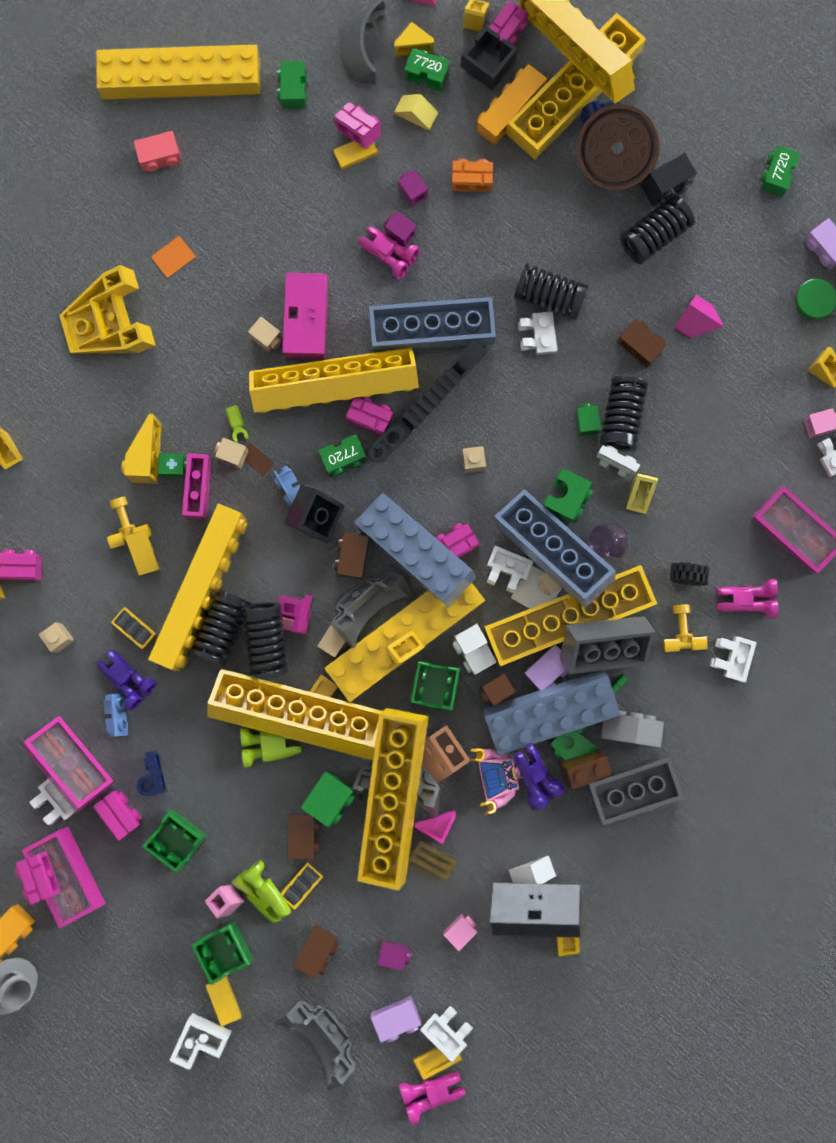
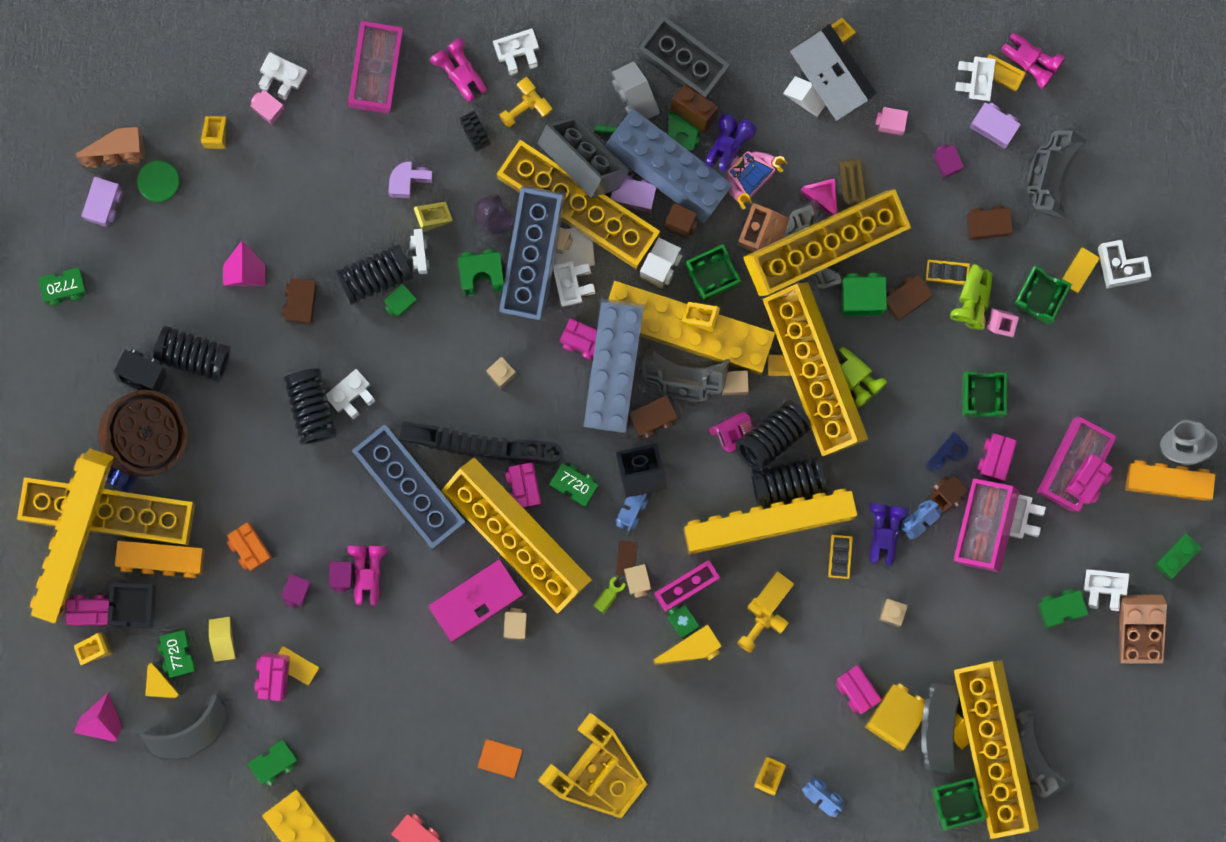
camera: 125 degrees left, 0 degrees up
none -> lavender brick [389,162,433,198]
none -> reddish brown brick [930,475,968,512]

